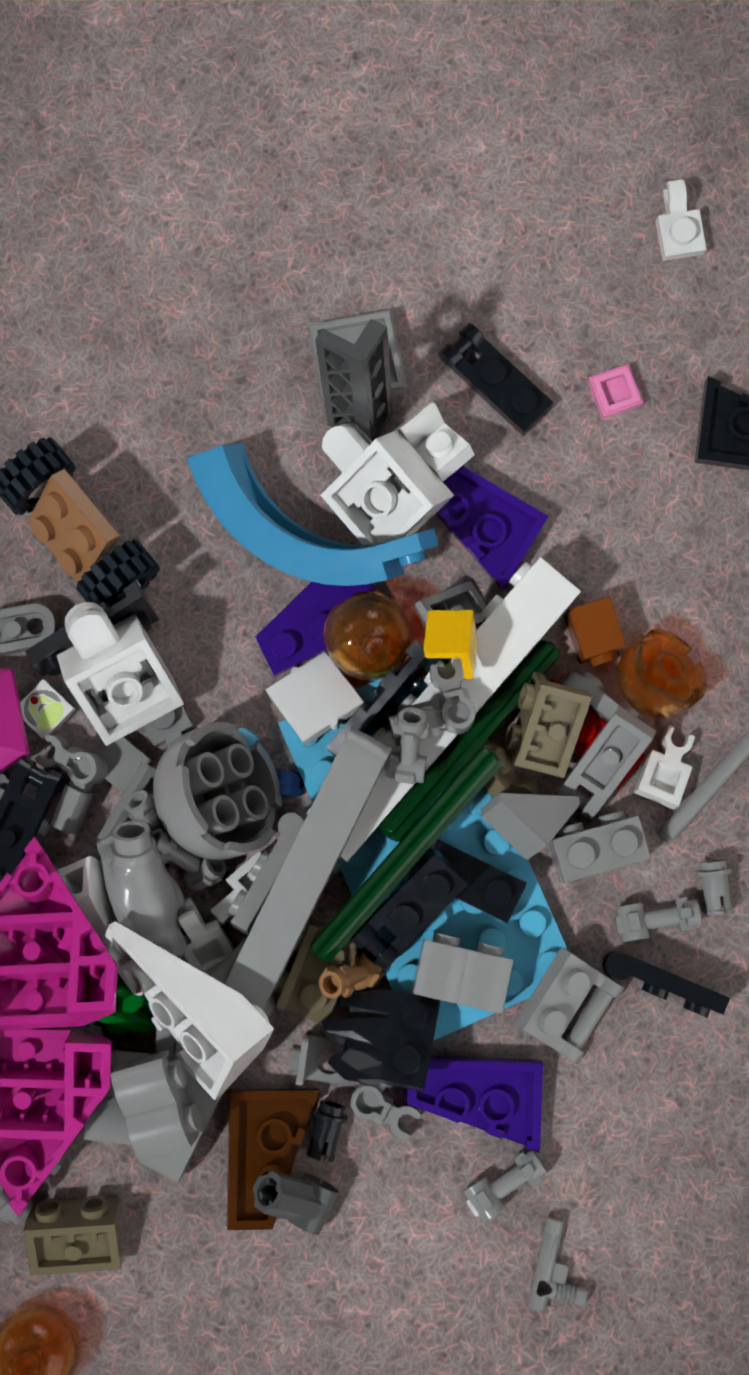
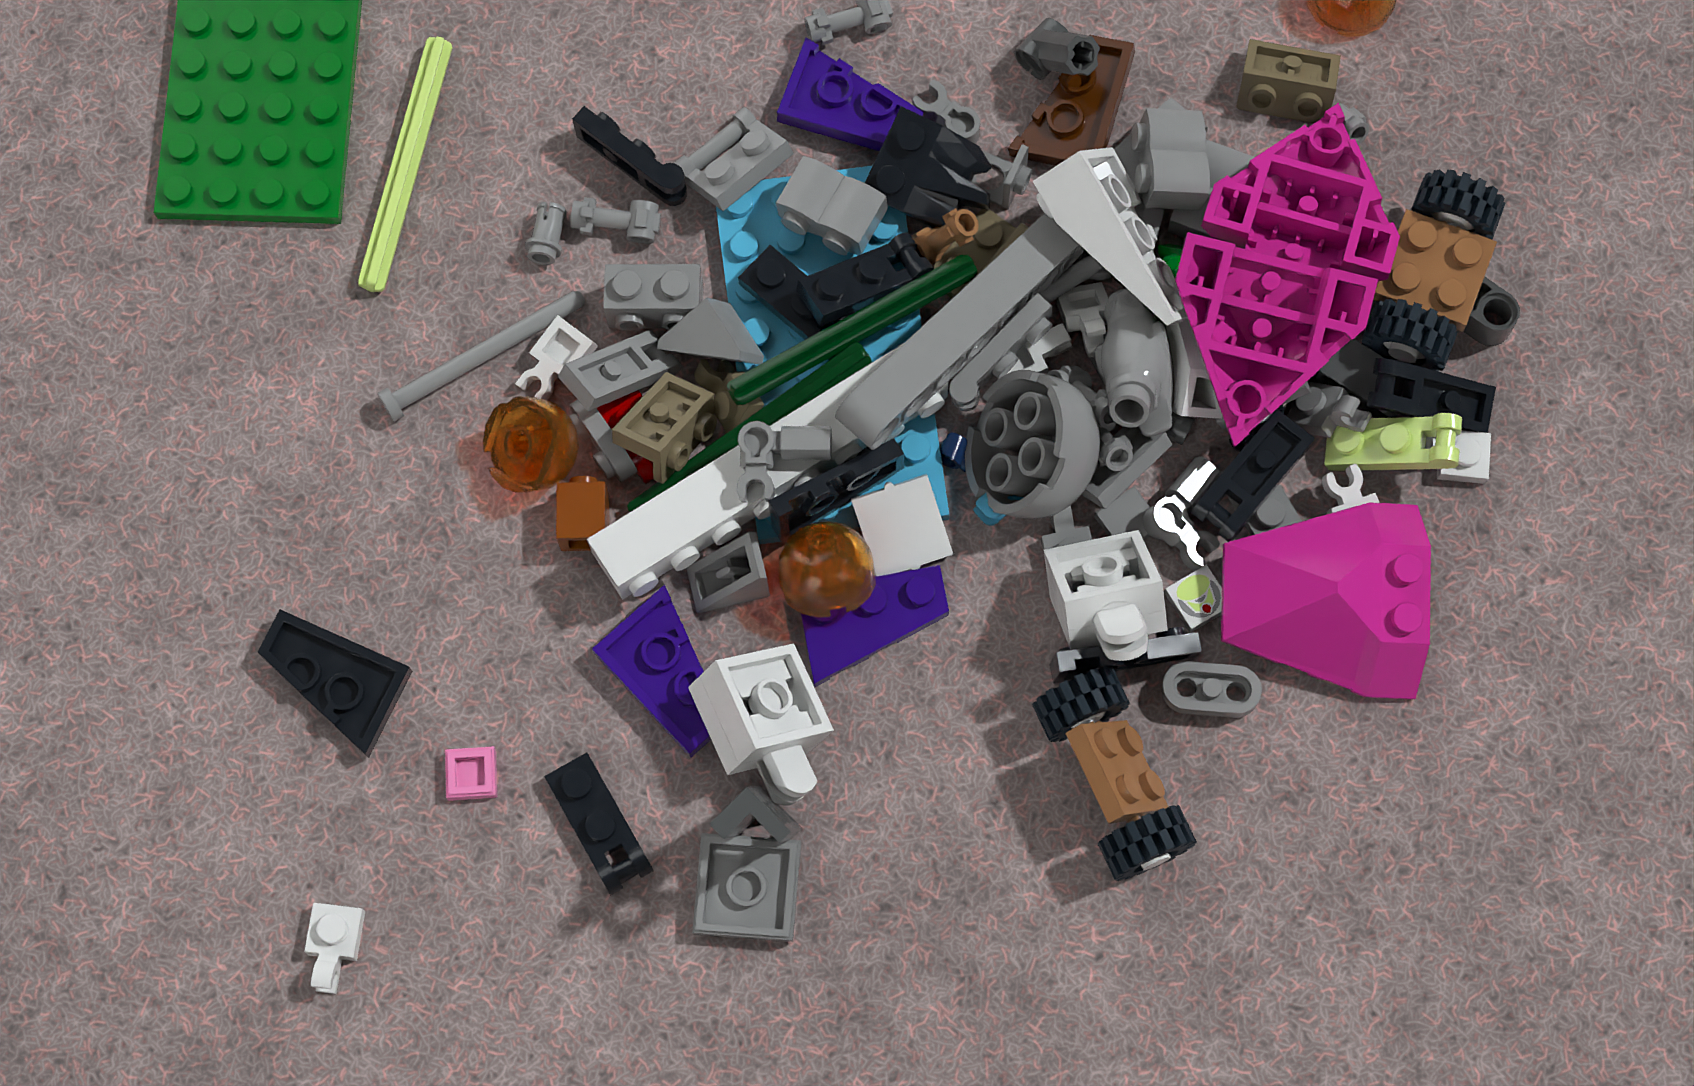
camera: 160 degrees left, 10 degrees down
dark azure arch [187,443,439,586] -> none
black pin [307,1100,348,1162] -> none
light grey bar [387,707,429,784] -> none
white slope [392,401,475,482] -> none
yellow panel [423,610,478,679] -> none

